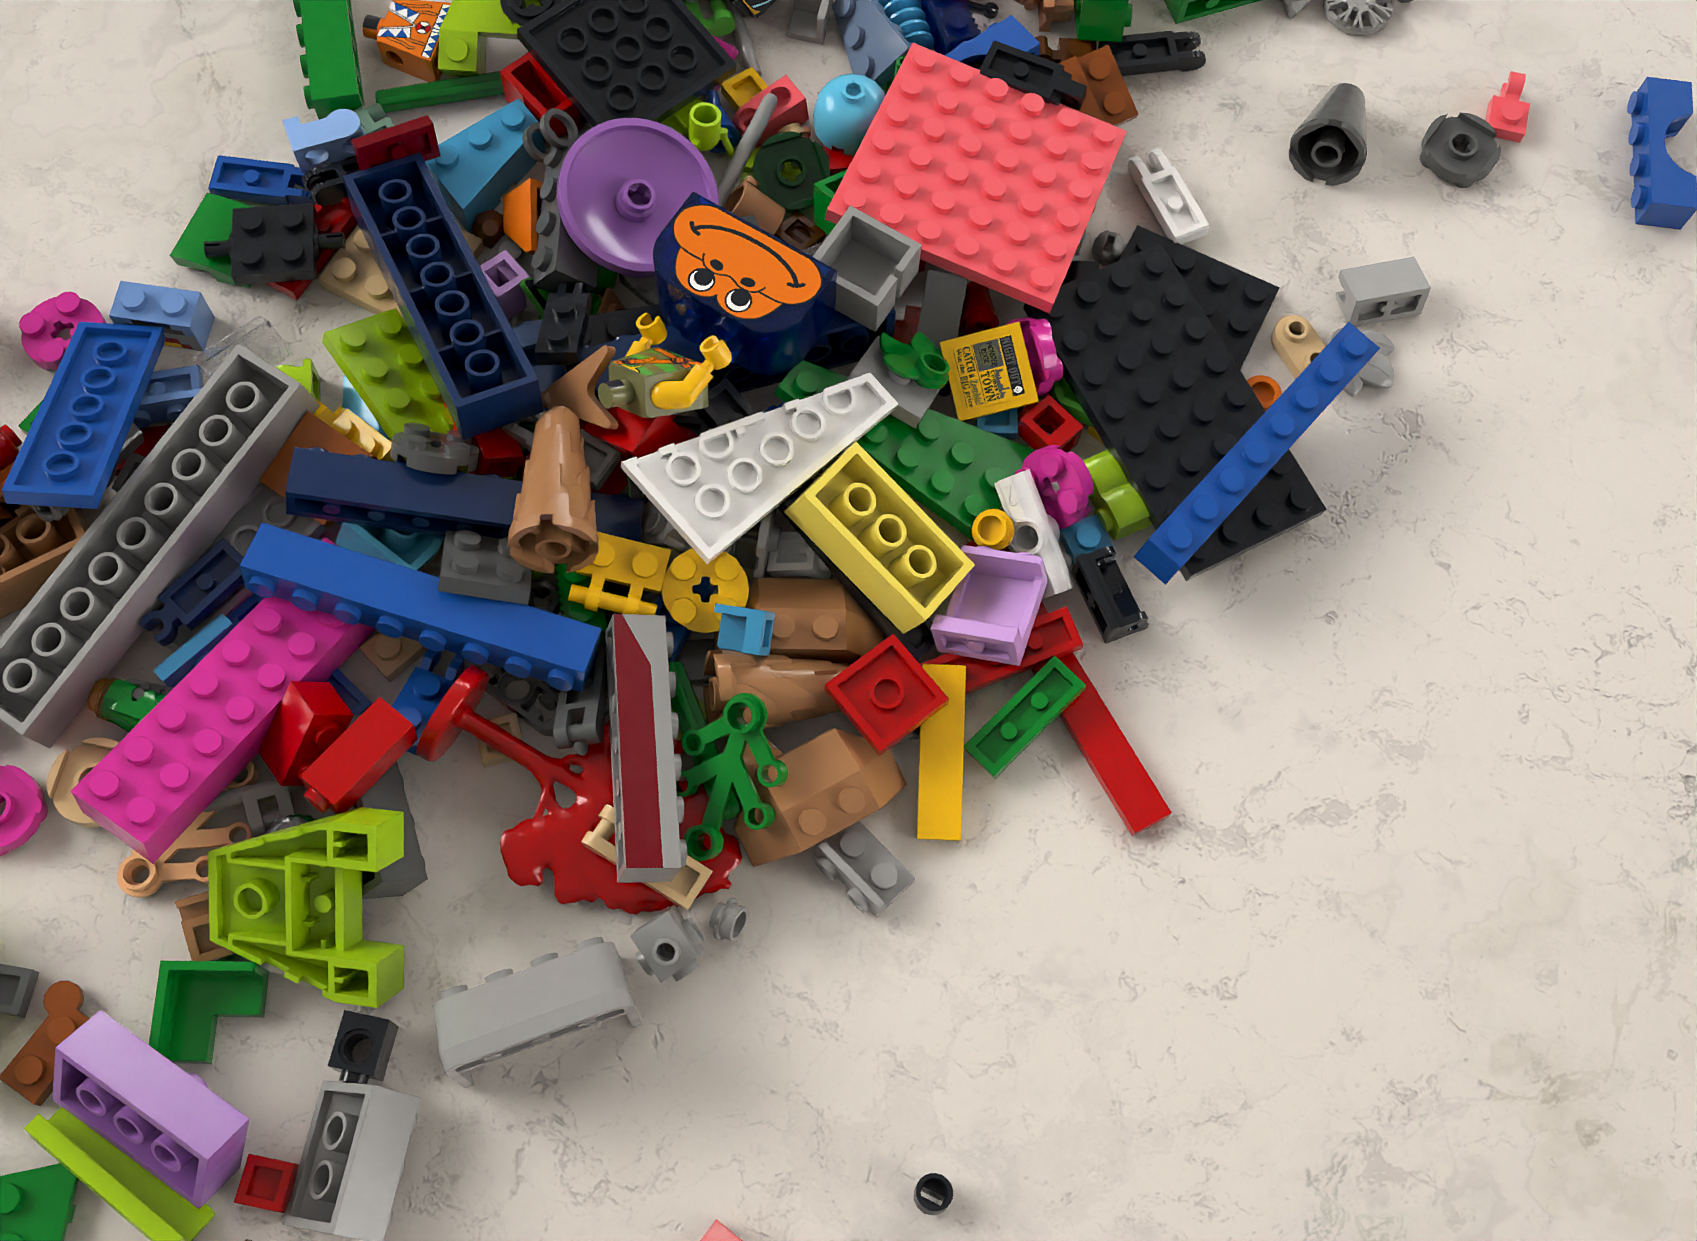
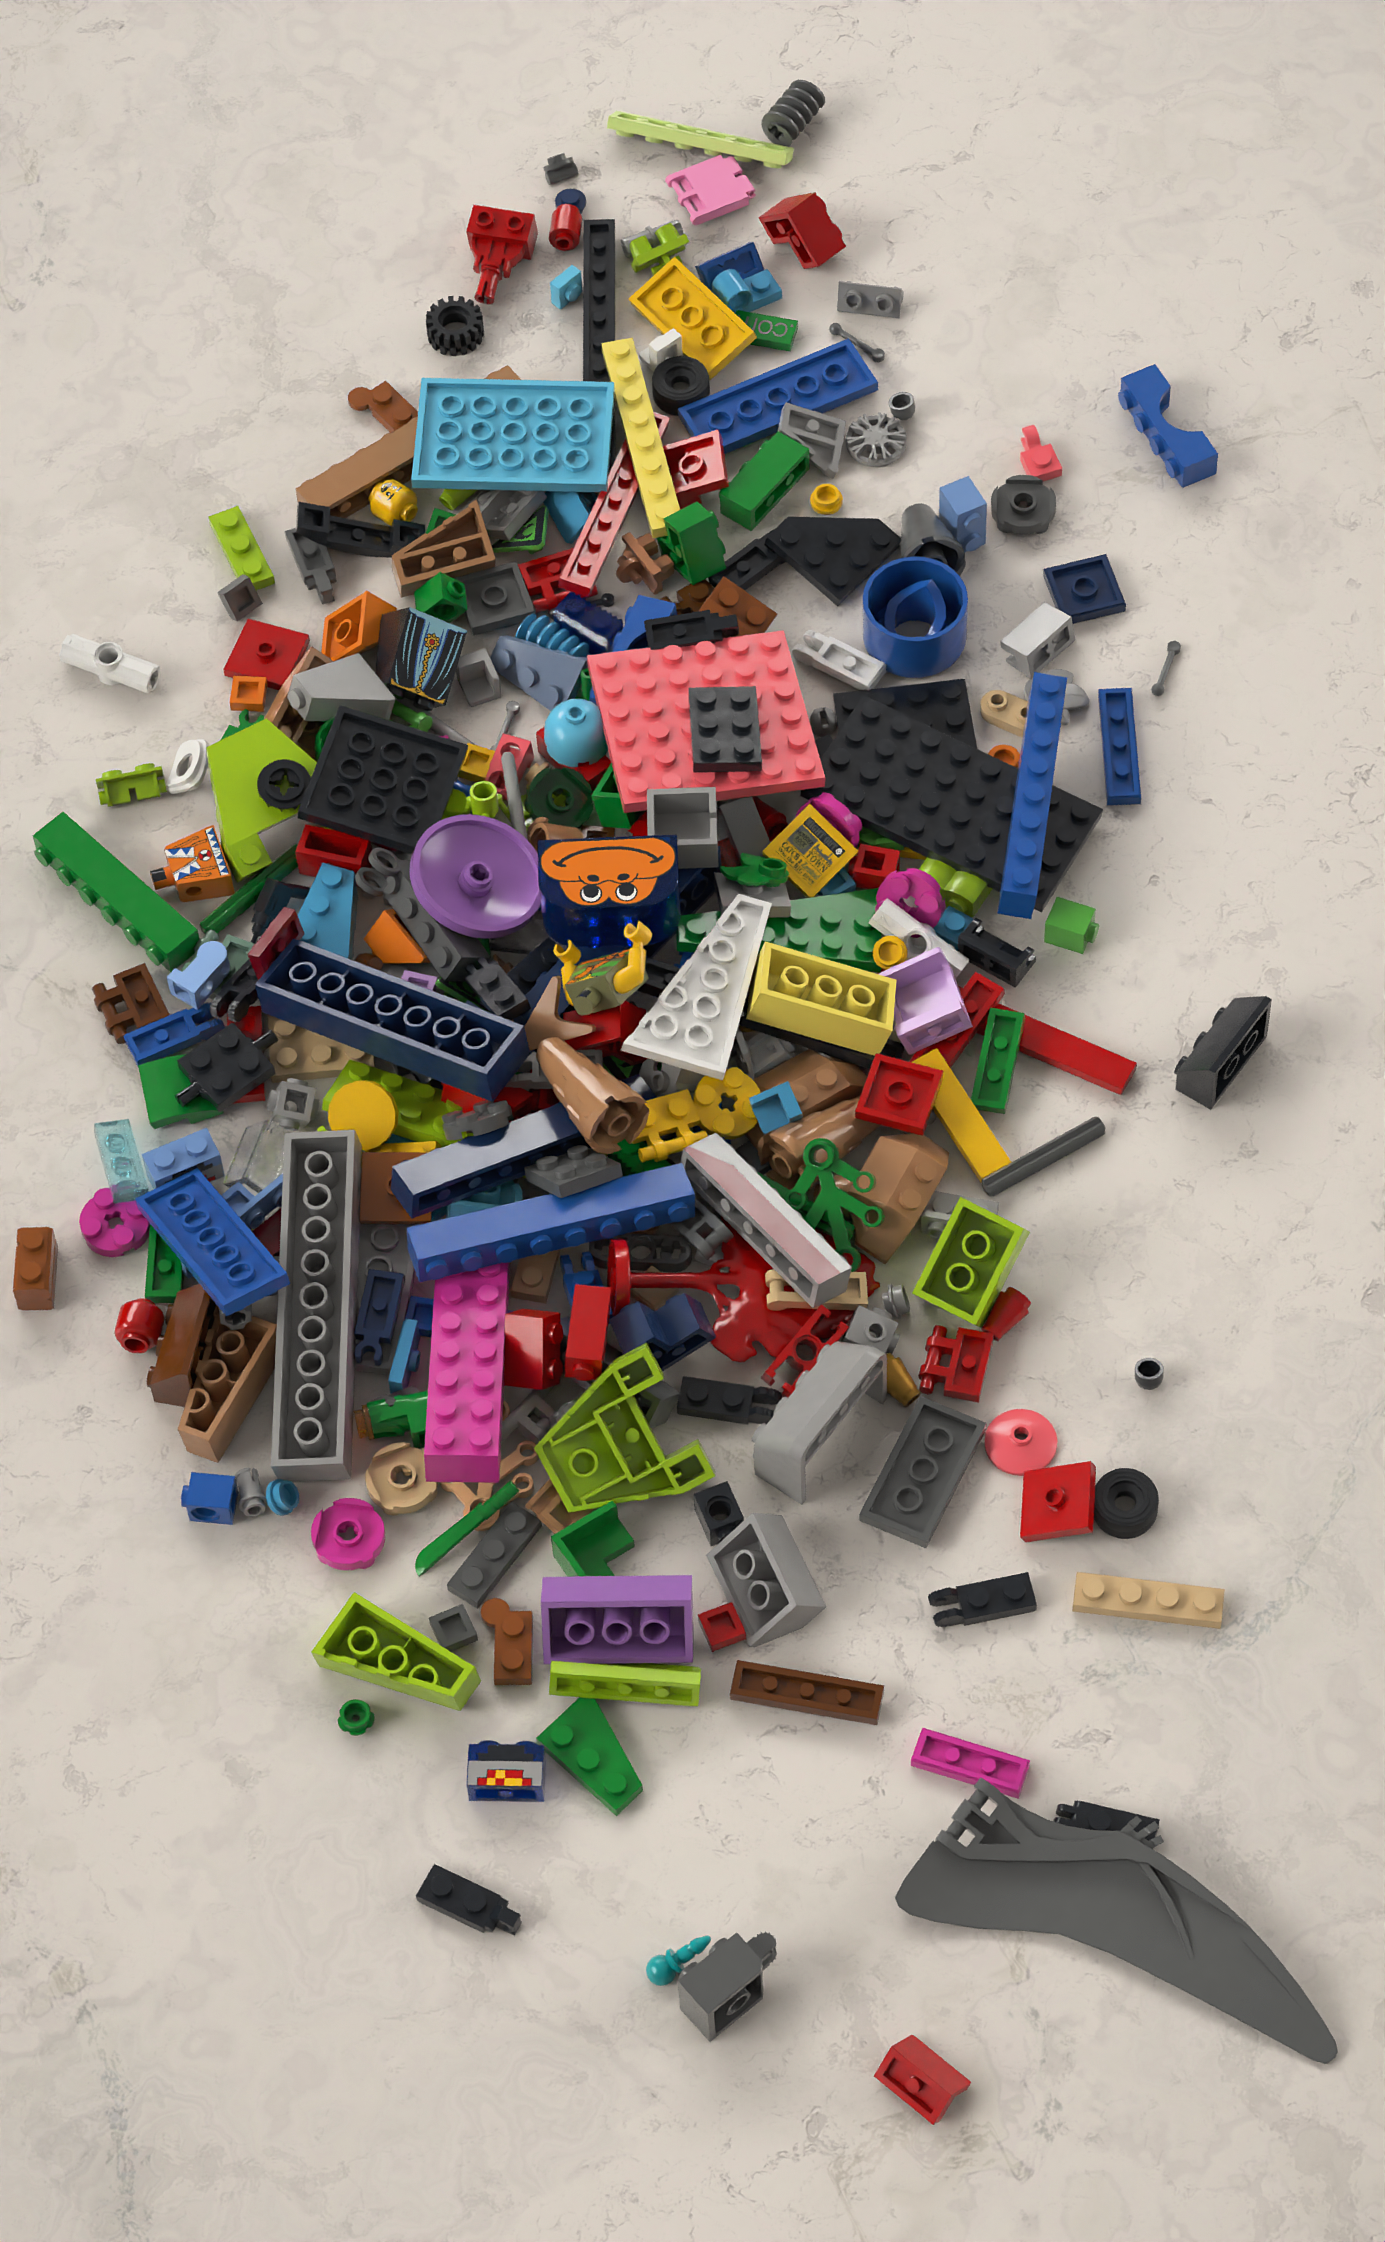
camera: 25 degrees left, 10 degrees down
none -> reddish brown plate [92,963,170,1044]
none -> clear light blue plate [94,1119,149,1203]
none -> black piece [251,878,310,944]
none -> light grey brick [267,1078,319,1131]
none -> yellow tile [328,1080,399,1151]
none -> green piece [415,1480,520,1576]
none -> dark grey plate [447,1501,542,1609]
none -> light grey hinge [490,701,520,751]
none -> dark blue brick [609,1293,716,1372]
none -> black hinge [677,1376,782,1425]
none -> black plate [688,686,762,773]
none -> red piece [761,1304,849,1398]
none -> black plate [765,517,901,606]
none -> yellow plate [810,484,843,515]
none -> dark grey plate [859,1396,987,1548]
none -> blue piece [863,557,968,678]
none -> pearl gold cone [886,1353,921,1407]
none -> lime brick [912,1197,1030,1328]
none -> red plate [918,1325,994,1403]
none -> medium blue brick [939,476,987,553]
none -> red cone [981,1287,1031,1342]
none -> dark grey axle [982,1117,1106,1196]
none -> coral dish [984,1409,1057,1476]
none -> dark blue tile [1043,554,1126,624]
none -> bright green brick [1044,897,1099,954]
none -> blue tile [1098,688,1141,806]
none -> dark grey hinge [1151,641,1181,696]
none -> black slope [1174,996,1272,1110]

